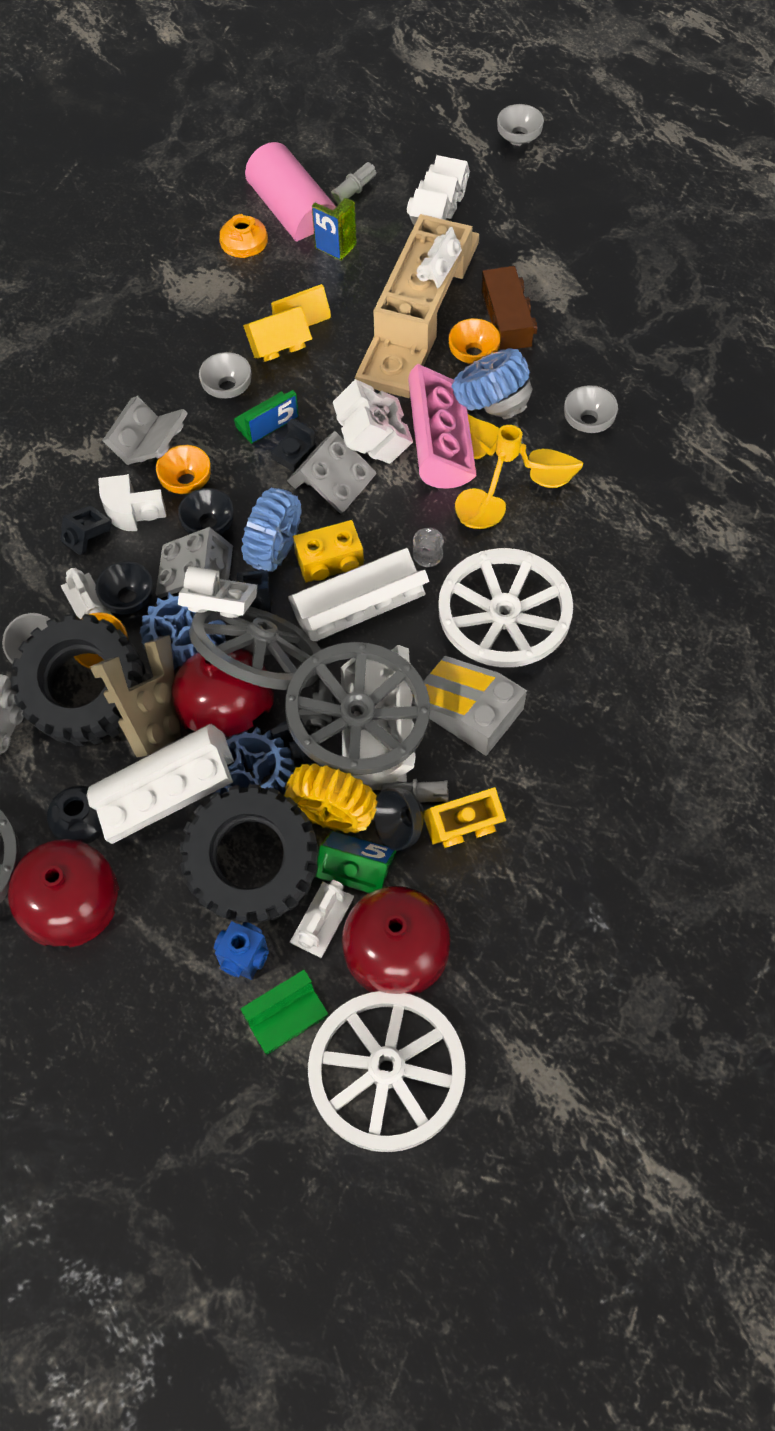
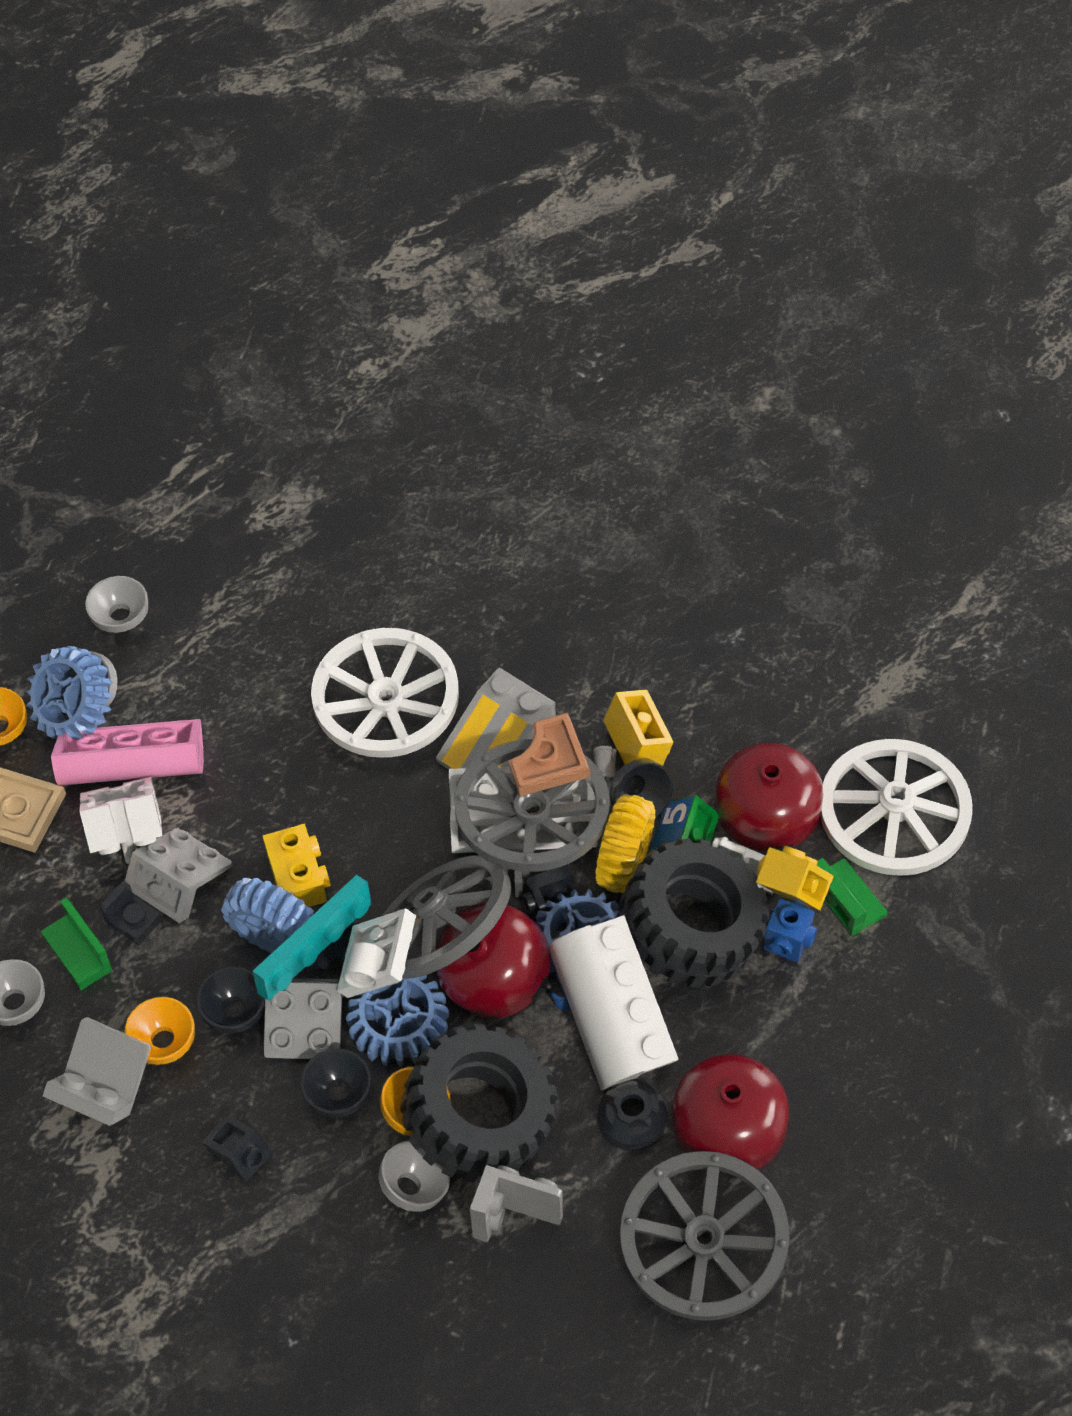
camera: 90 degrees left, 5 degrees down
white hinge [61,568,113,619] -> none
dark tan wing [90,635,181,757] -> none
white brick [98,474,166,531] -> none
white brick [288,548,430,641] -> none
clear wheel [413,528,443,567] -> none
yellow plant [455,414,583,529] -> none
none -> teal plate [253,875,371,1001]
none -> nougat tile [509,713,590,797]
none -> yellow brick [756,846,833,911]

